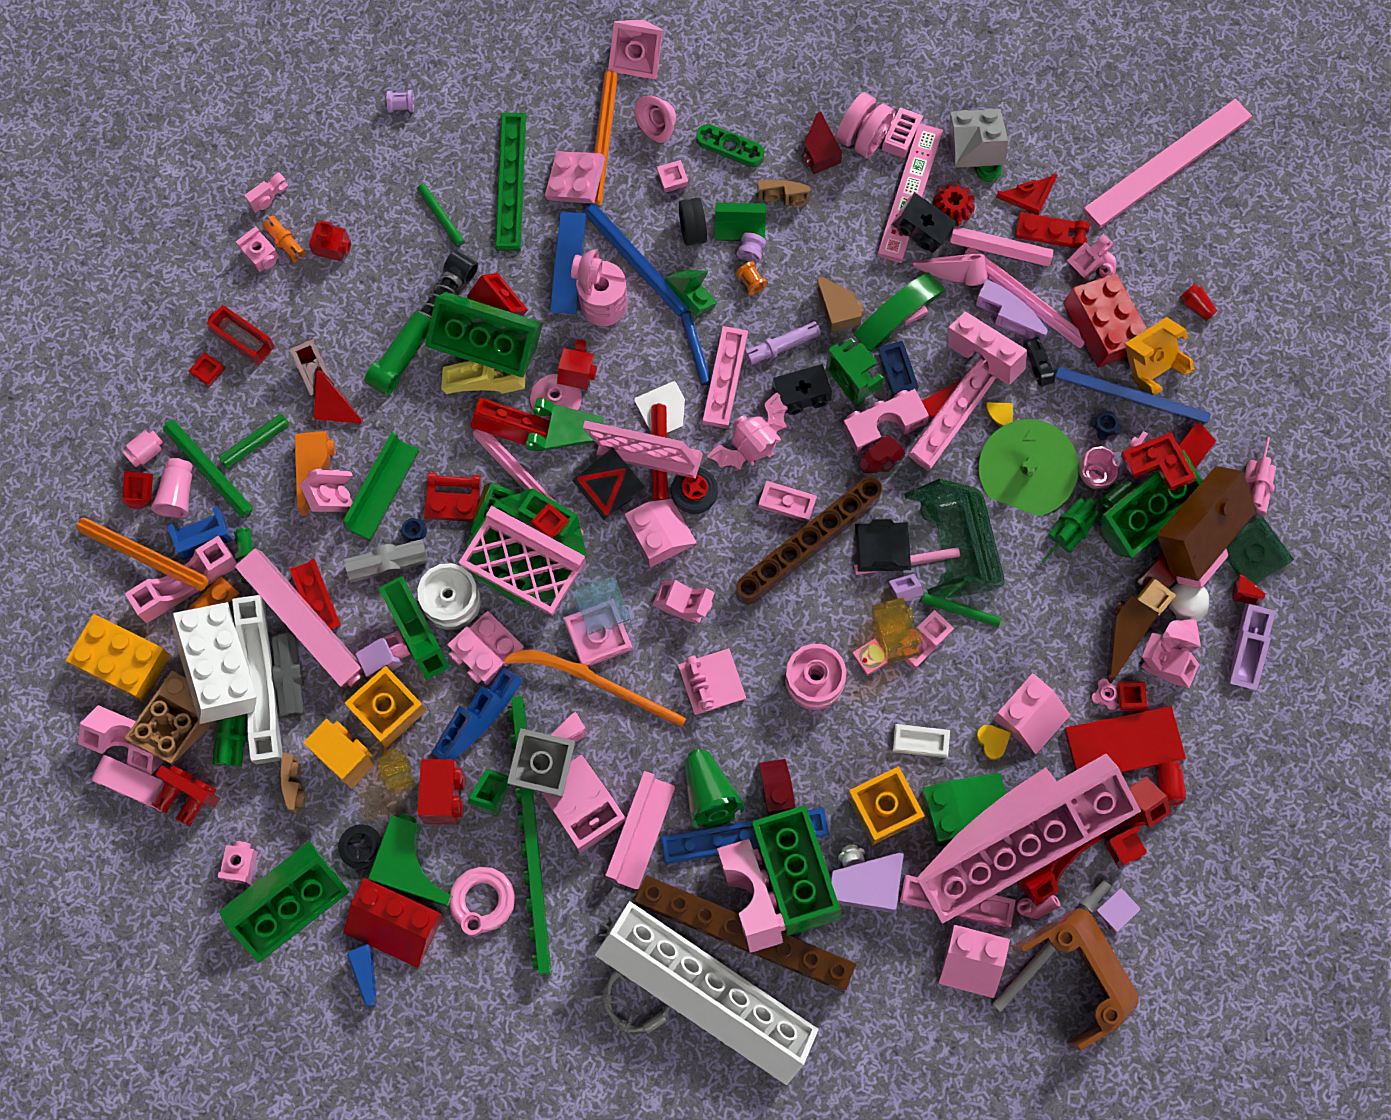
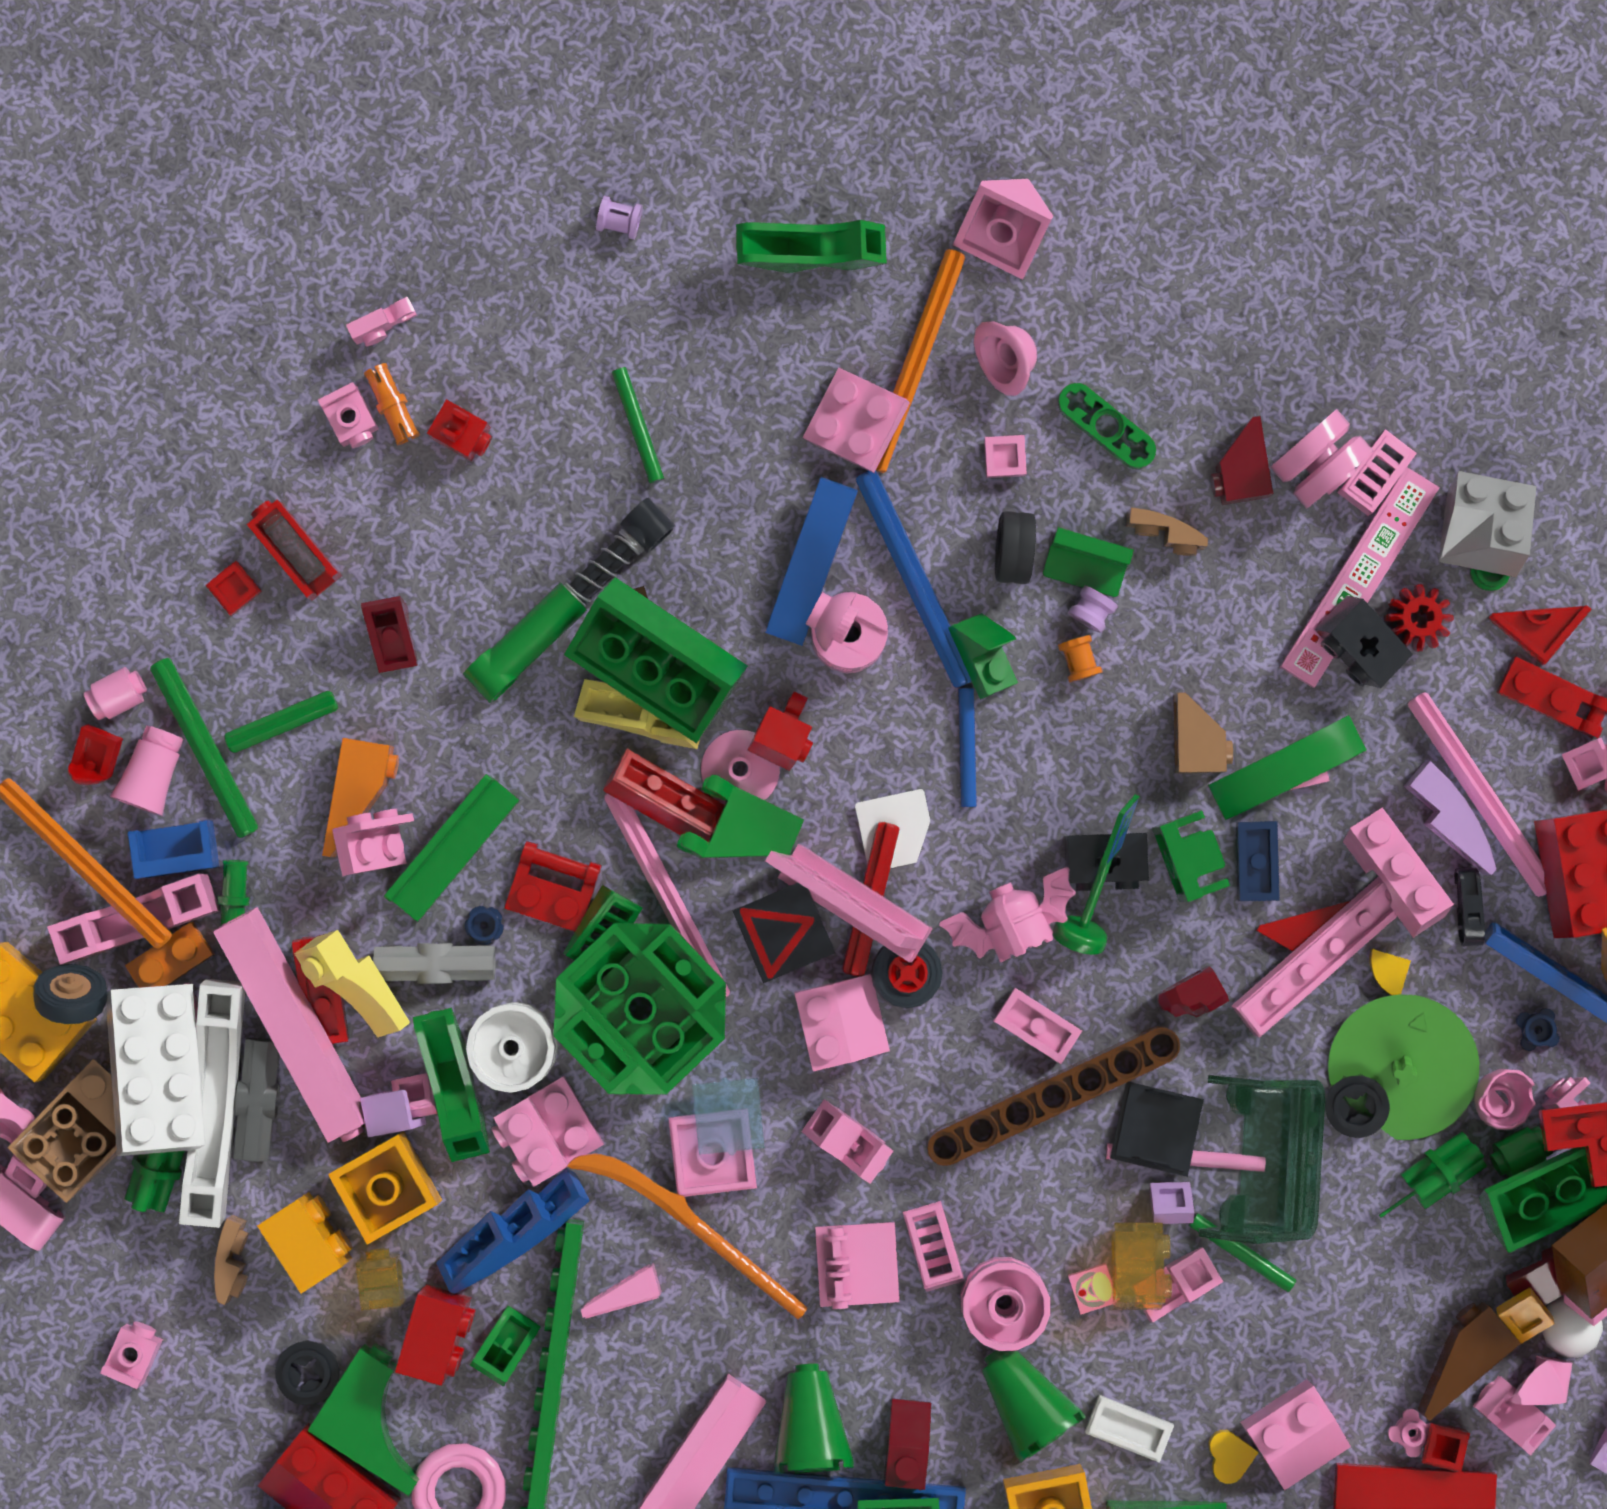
camera: 10 degrees right, 15 degrees up
red plate [151,765,221,827] -> none
green slope [218,841,349,963] -> none
red tile [314,371,363,424] -> none
bright pink fence [459,506,586,616] -> none
red panel [467,273,528,316] -> none
green tile [495,113,527,251] -> none
light grey slope [507,728,575,797] -> none
red tile [531,503,569,539] -> none
bright pink slope [540,755,626,854] -> none
bright pink plate [703,326,748,429] -> none
lavender pin [744,321,821,366] -> none
bright pink arch [843,389,929,455] -> none
bright pink piece [913,254,987,286] -> none
bright pink tile [950,226,1053,267] -> none
none -> black wheel [33,964,107,1024]
none -> light yellow slope [294,930,410,1038]
none -> green arch [736,220,887,273]
none -> bright pink slope [903,1201,965,1292]
none -> green cone [982,1350,1086,1463]
none -> green piece [1052,794,1140,955]
none -> black gear [1325,1074,1390,1138]

